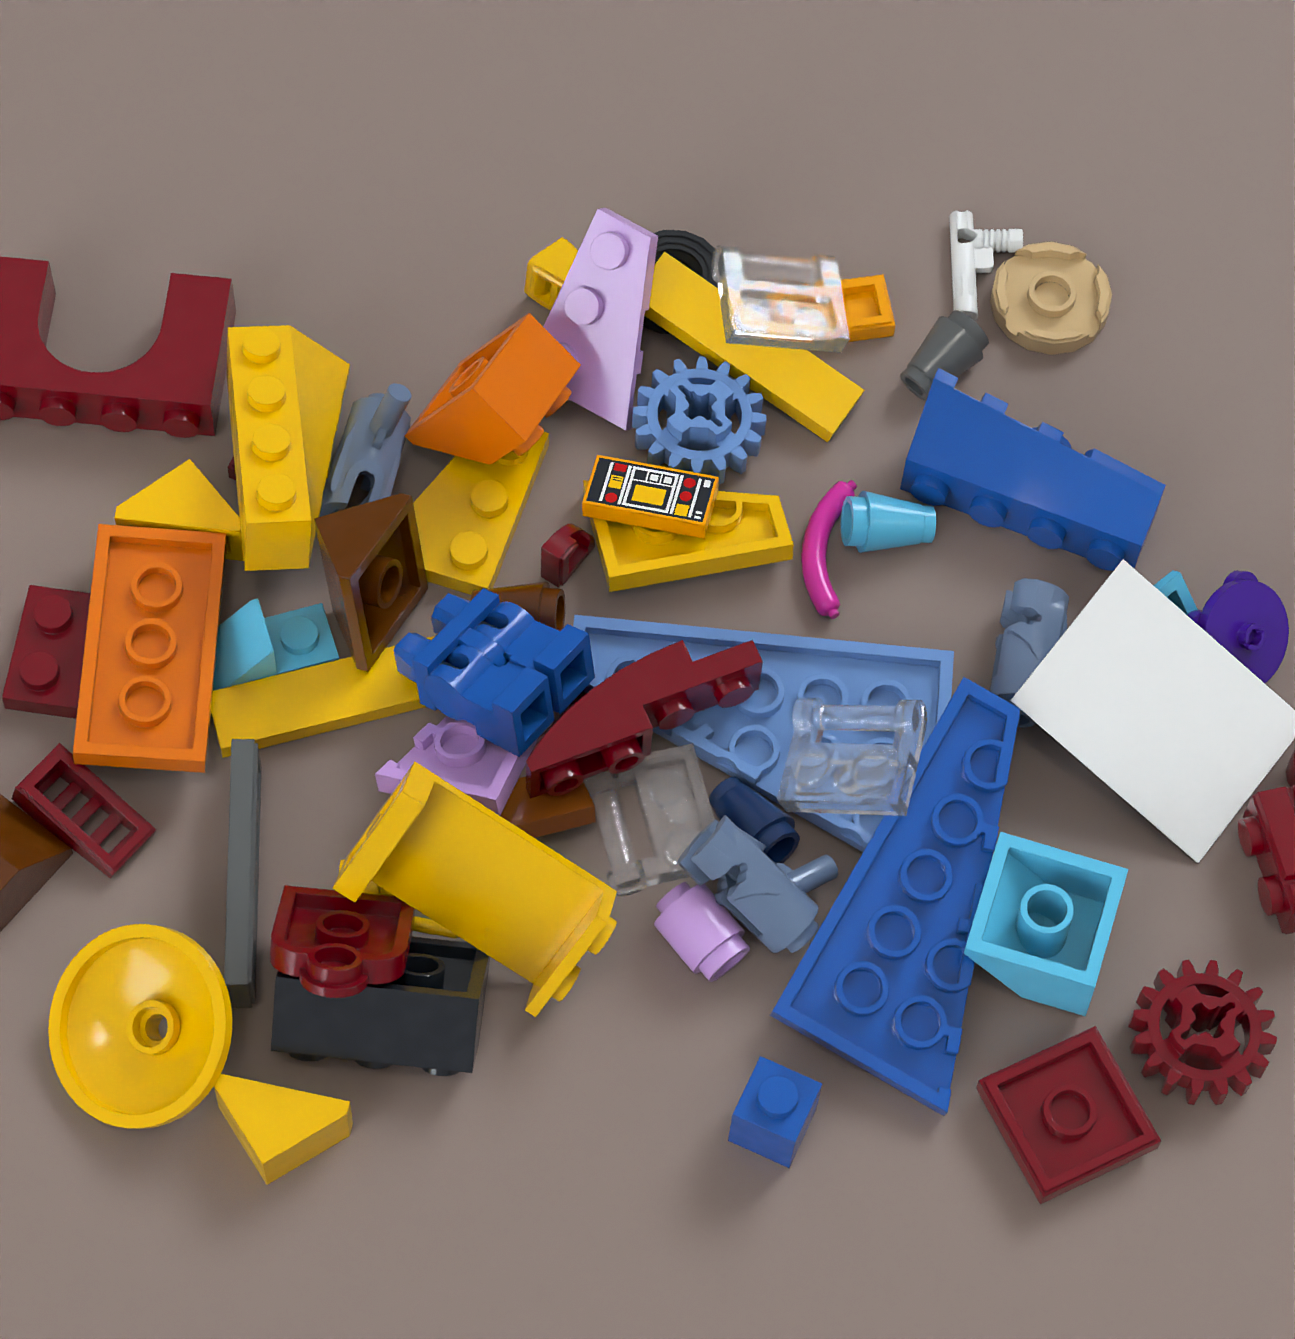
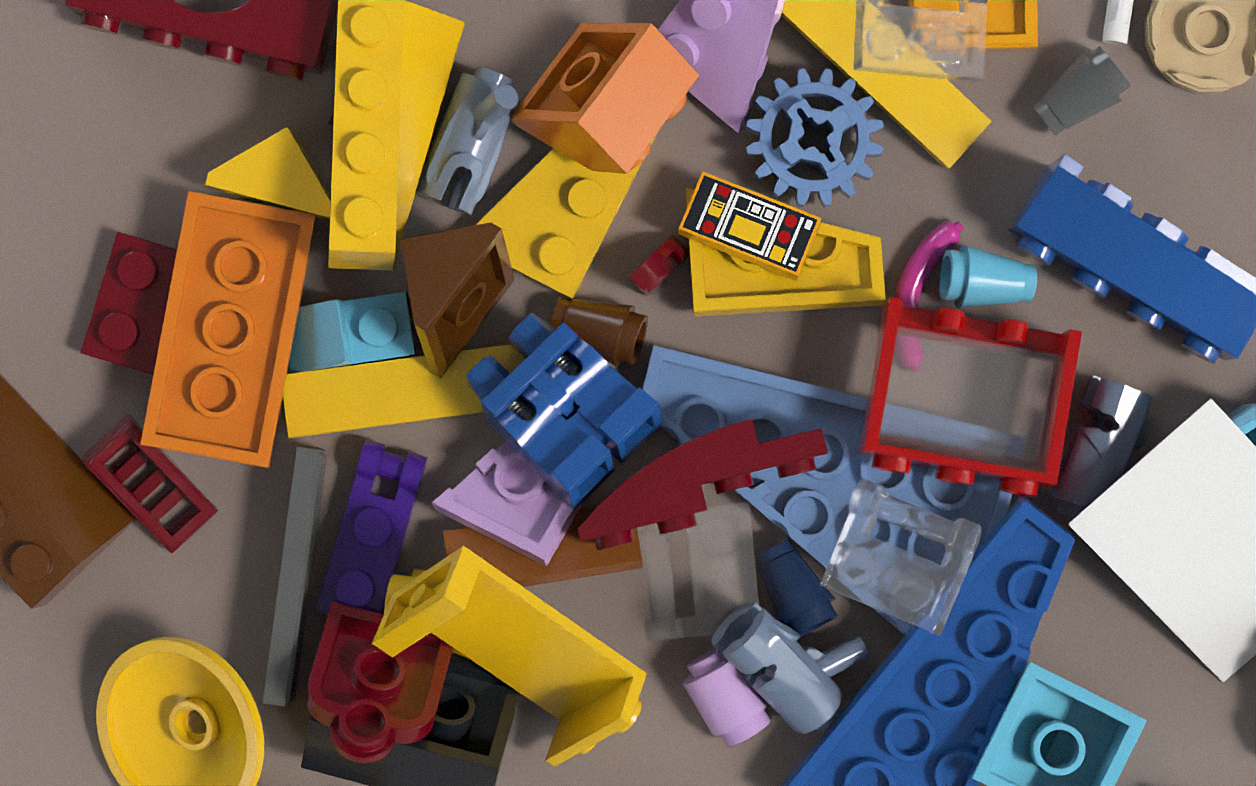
camera: 15 degrees right, 25 degrees up
none -> dark purple plate [316,439,428,614]
none -> window [858,297,1082,497]

